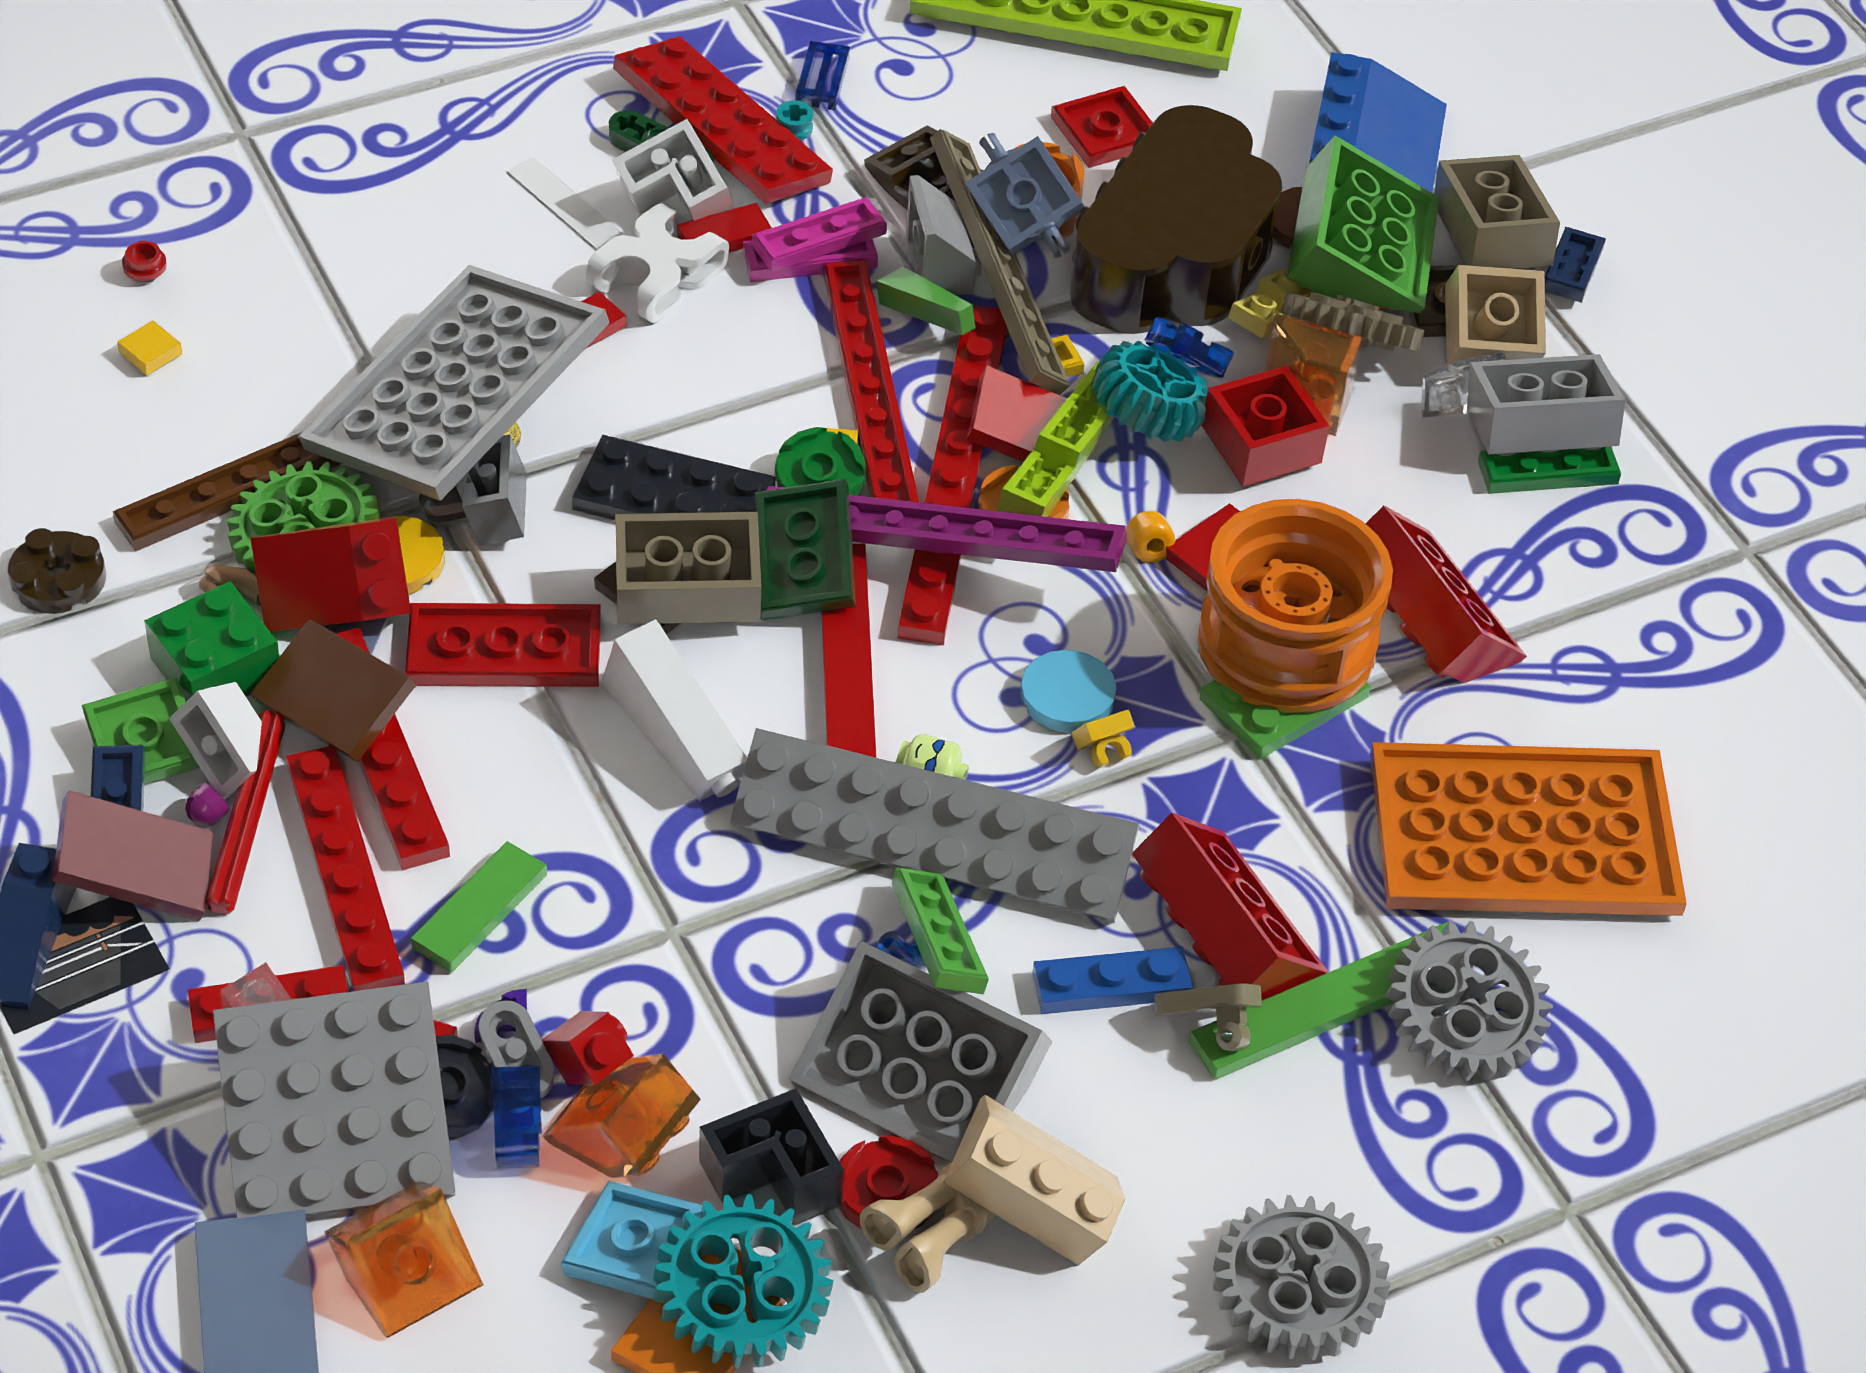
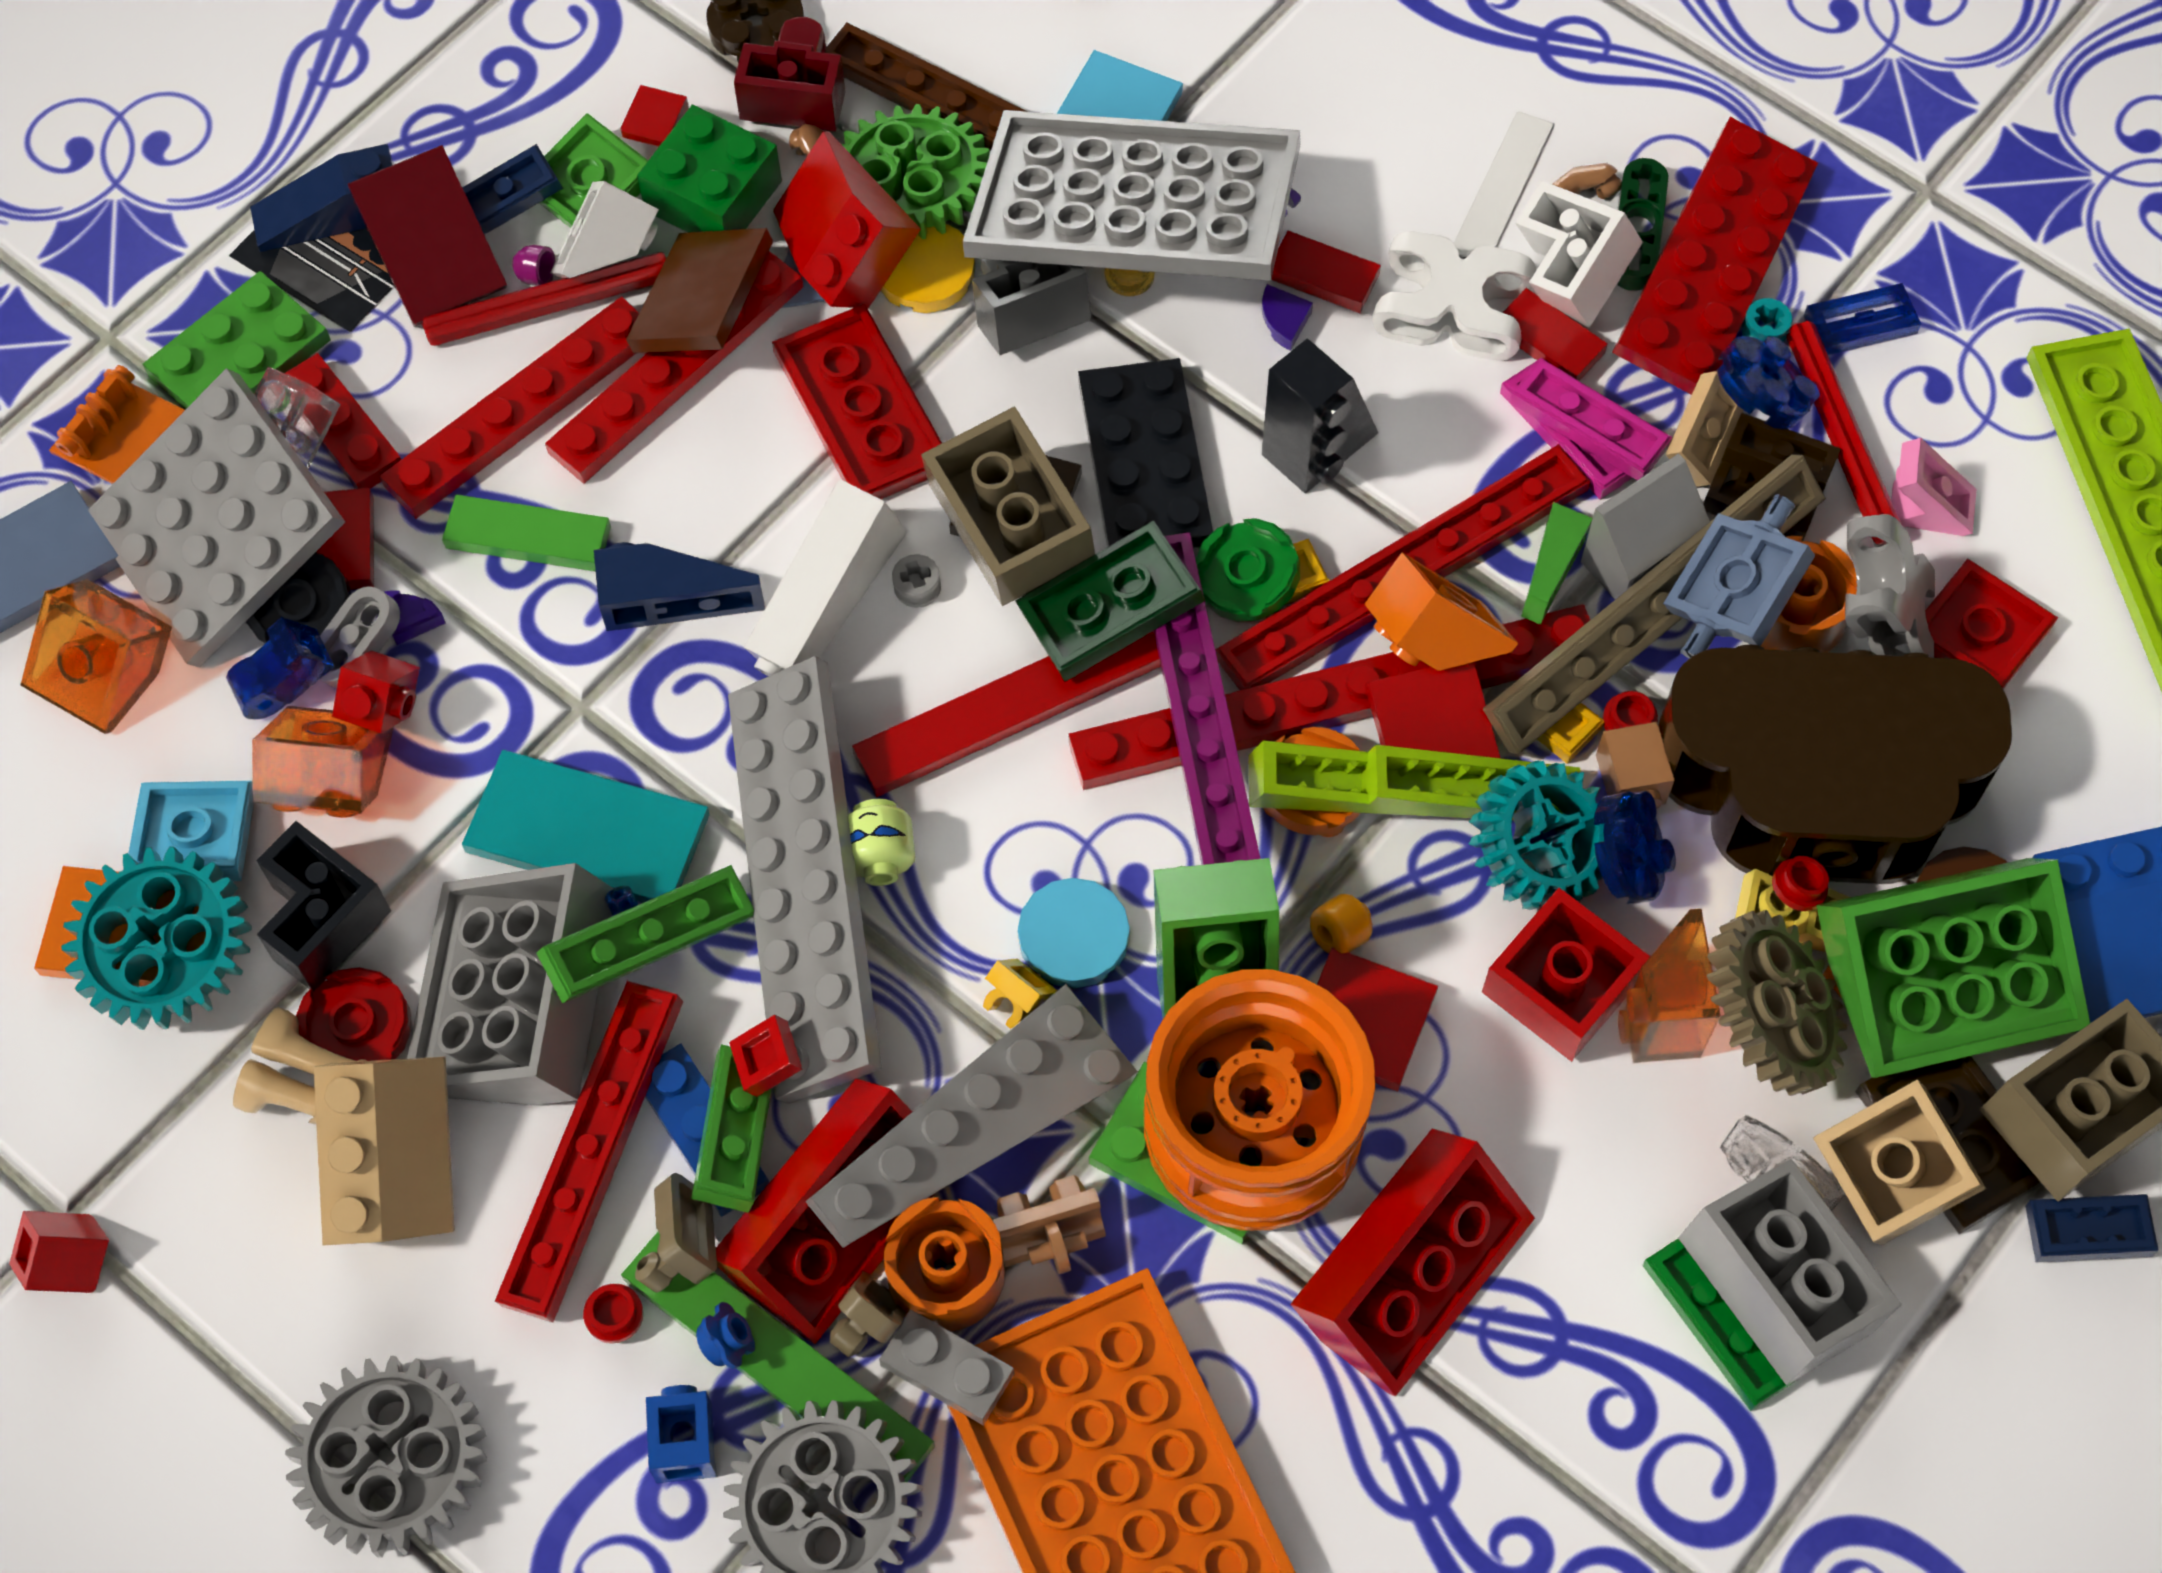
camera: 70 degrees right, 15 degrees up
none -> orange hinge [49,365,185,484]
none -> bright green plate [142,271,331,410]
none -> teal tile [462,749,710,903]
none -> red tile [495,980,684,1323]
none -> red plate [583,1284,644,1344]
none -> dark blue slope [594,542,765,631]
none -> red panel [620,85,689,147]
none -> blue brick [646,1385,717,1483]
none -> bright green tile [691,1044,772,1213]
none -> blue plate [696,1302,755,1369]
none -> red plate [729,1014,803,1097]
none -> dark red brick [734,17,846,132]
none -> light grey wing [805,984,1138,1248]
none -> dark tan piece [830,1271,907,1357]
none -> light grey plate [879,1309,1014,1426]
none -> orange brick [883,1197,1005,1332]
none -> light grey bush [892,554,941,608]
none -> medium nougat hips [993,1175,1106,1274]
none -> medium azure tile [1057,50,1183,121]
none -> bright green brick [1153,858,1279,1019]
none -> dark purple tile [1261,284,1313,351]
none -> black wedge [1262,338,1379,494]
none -> orange slope [1365,552,1518,671]
none -> medium nougat arm [1552,163,1622,199]
none -> medium nougat brick [1596,722,1675,814]
none -> red plate [1602,691,1658,731]
none -> tan plate [1665,371,1746,487]
none -> clear blue plate [1717,336,1820,429]
none -> red plate [1772,856,1829,911]
none -> red axle [1786,321,1901,546]
none -> light grey piece [1845,514,1935,658]
none -> bright pink slope [1891,438,1977,536]

